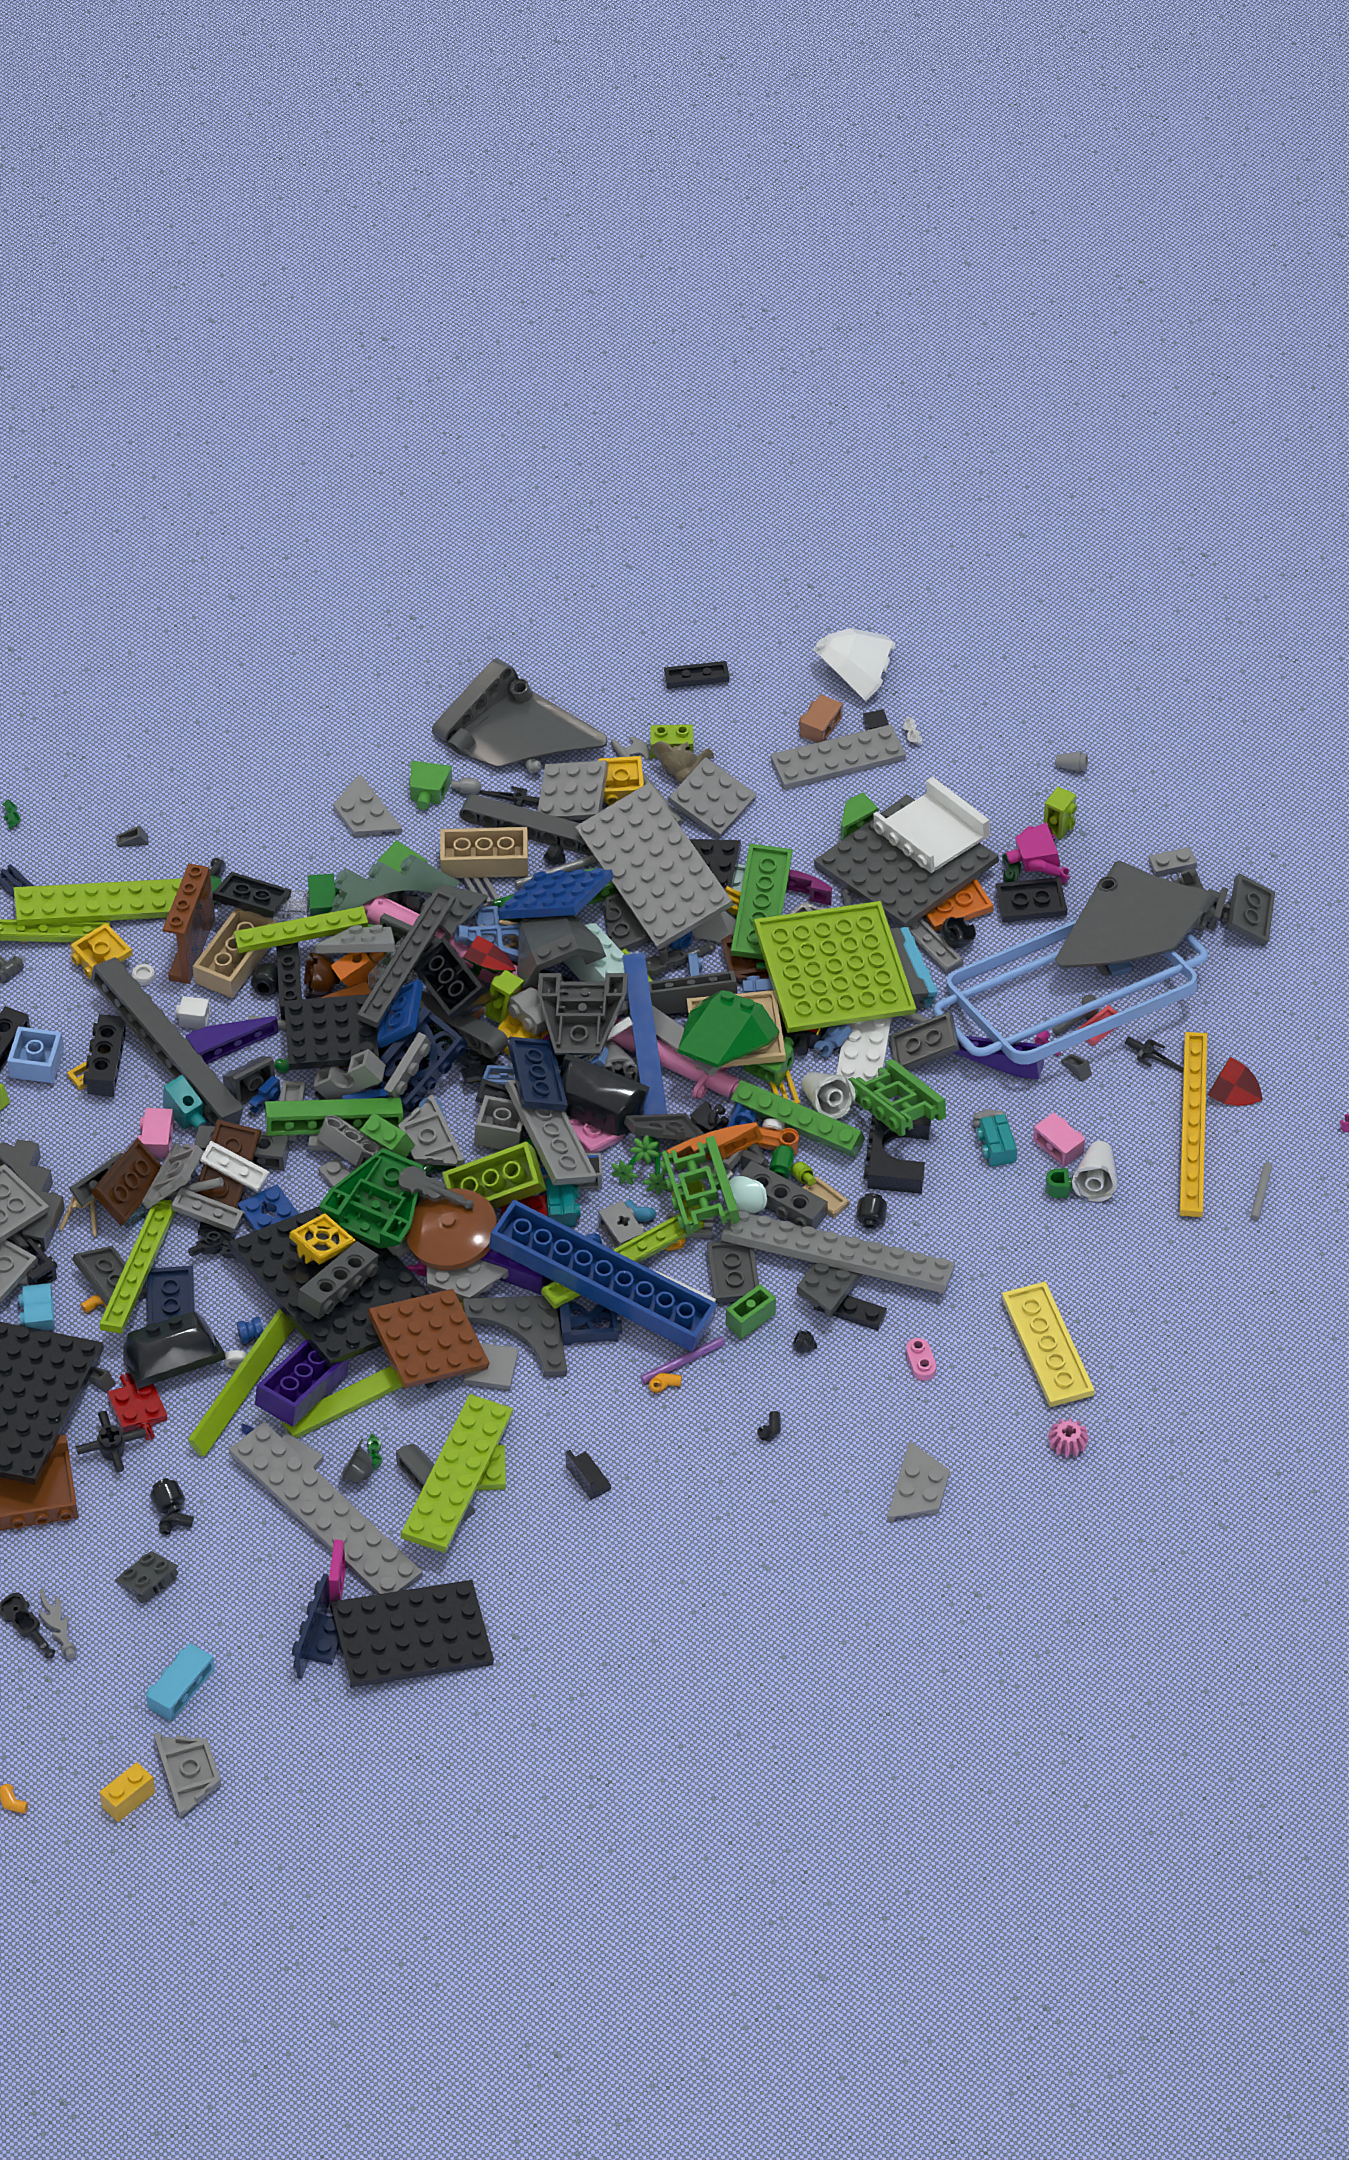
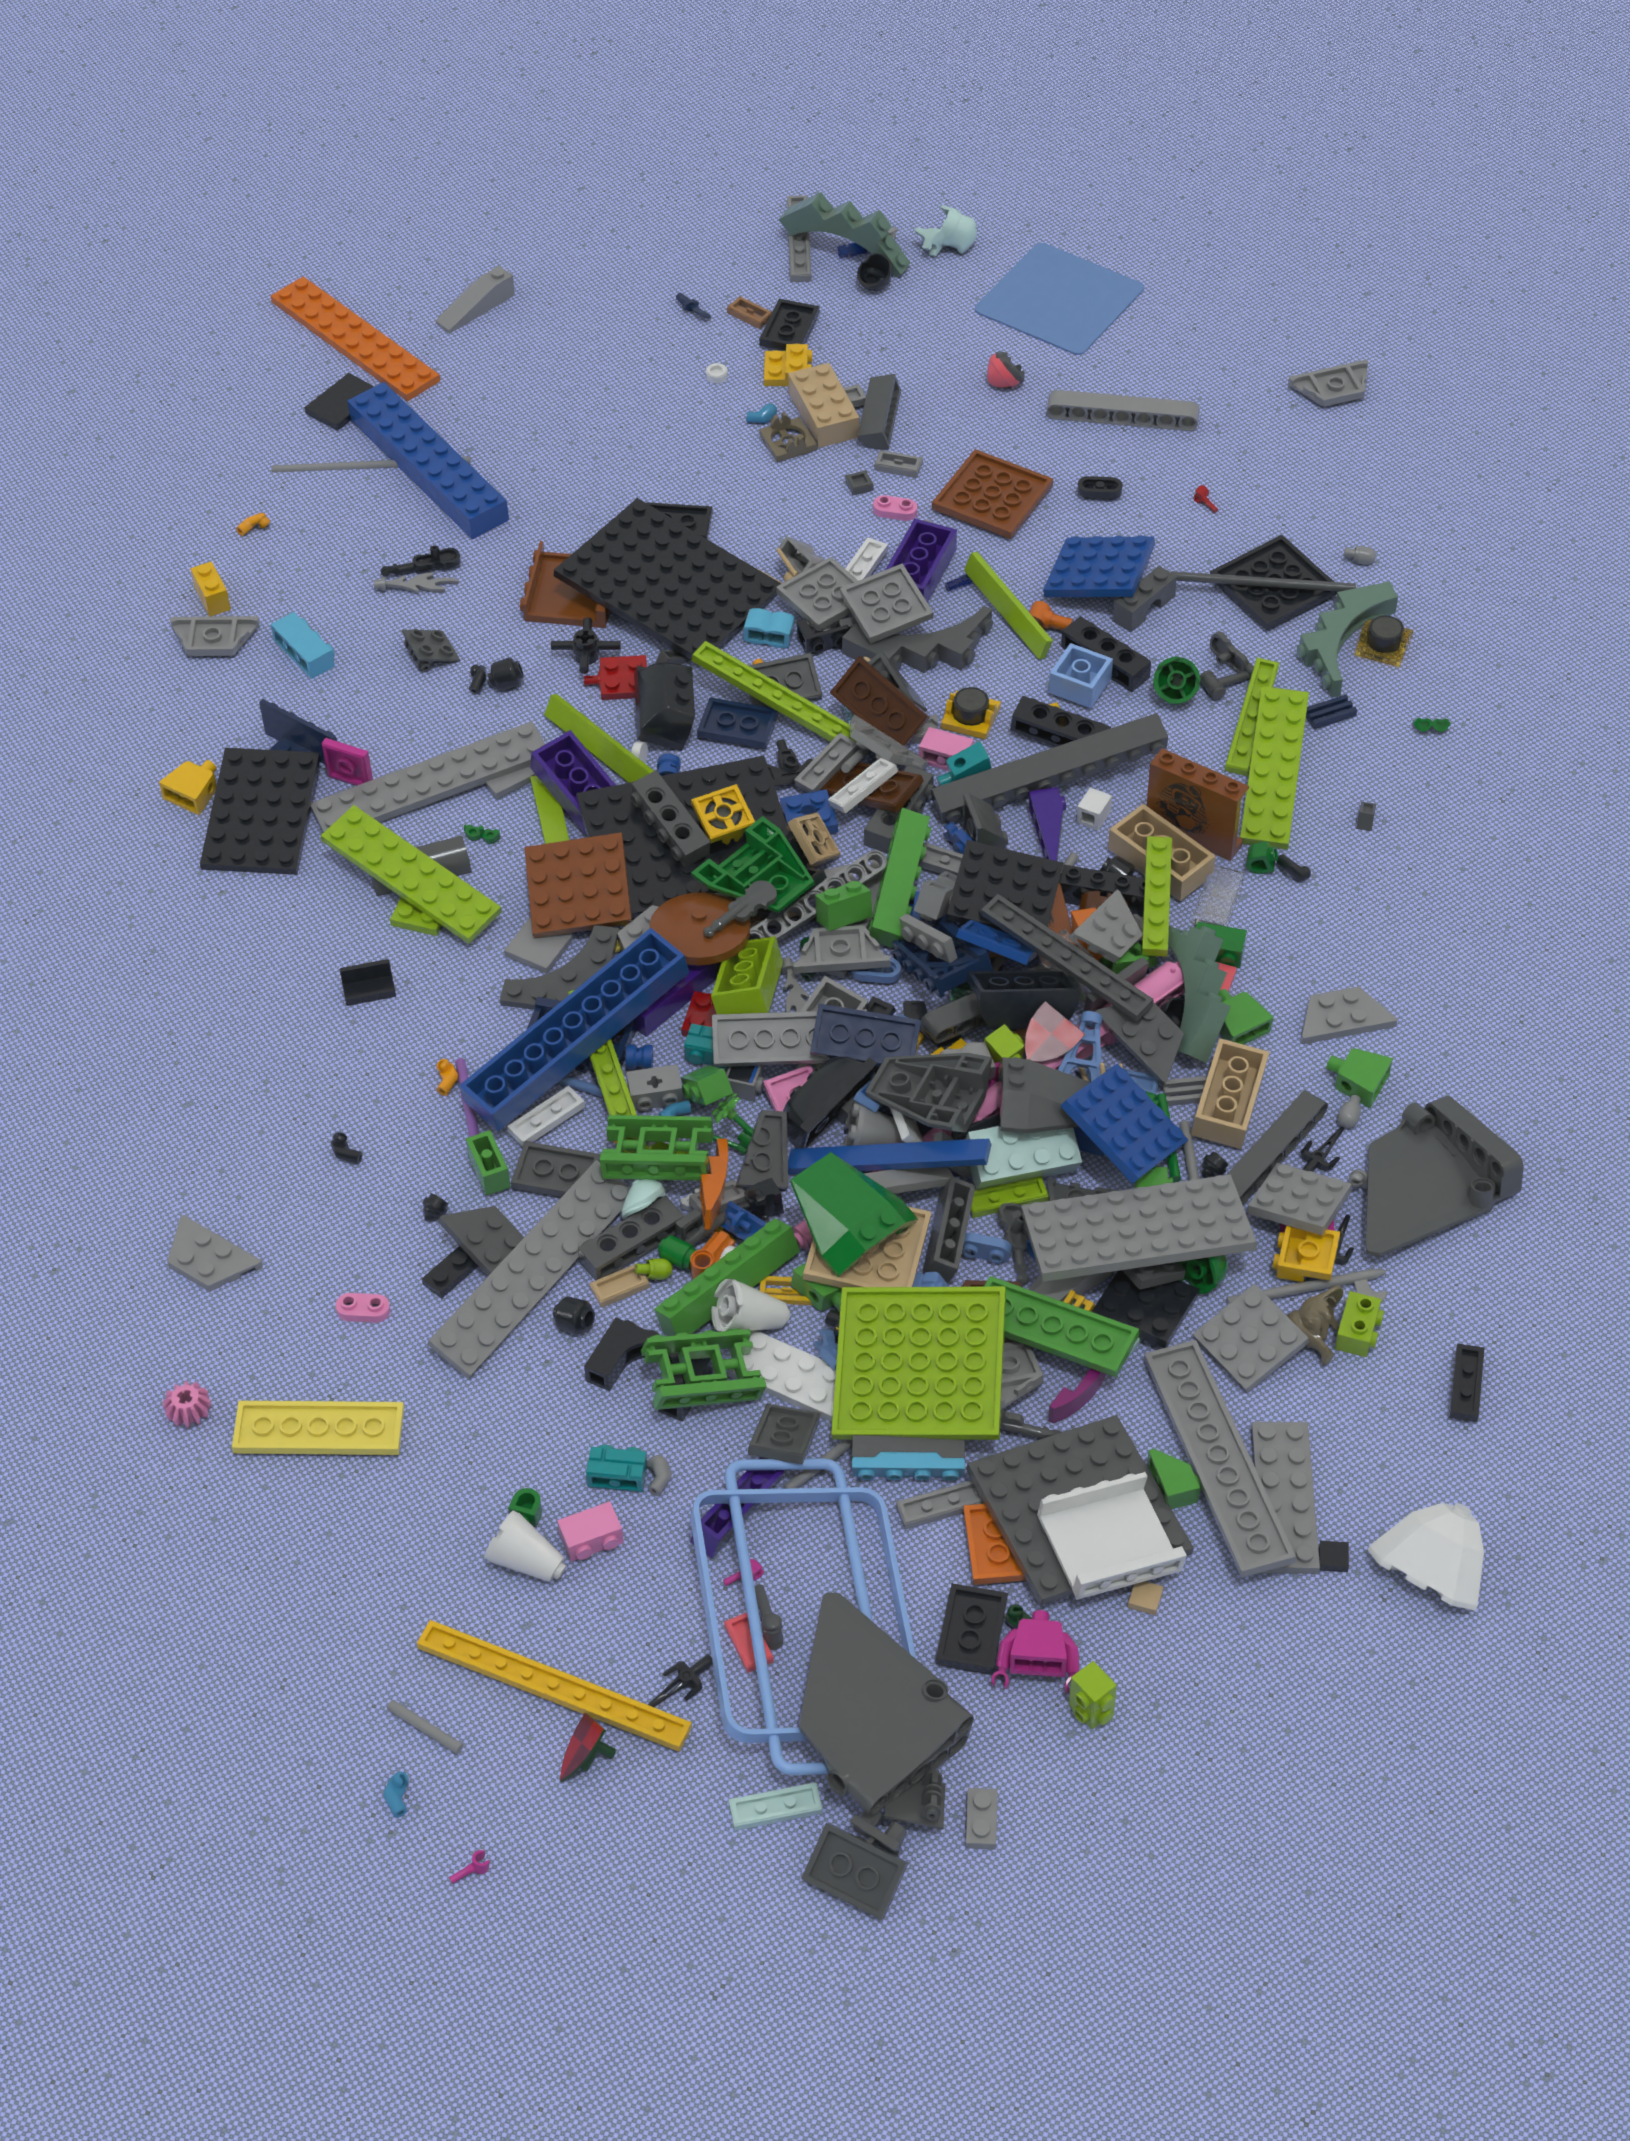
camera: 110 degrees right, 0 degrees up
yellow plate [70,923,133,979] -> none
black plate [212,871,291,919] -> none
dark grey piece [339,1439,373,1483] -> none
nougat brick [798,694,843,743] -> none
white piece [903,717,923,745] -> none
black hair [940,917,976,948] -> none
light grey cone [1056,751,1088,772] -> none
dark grey piece [1061,1054,1092,1082] -> none
none -> yellow torso [159,760,217,815]
none -> dark azure arm [383,1771,409,1818]
none -> bright green brick [681,1065,733,1105]
none -> light aqua tile [729,1782,823,1831]
none -> tan piece [786,812,841,868]
none -> piece [941,687,1001,740]
none -> light grey plate [1144,1340,1296,1578]
none -> green cylinder [1153,656,1201,704]

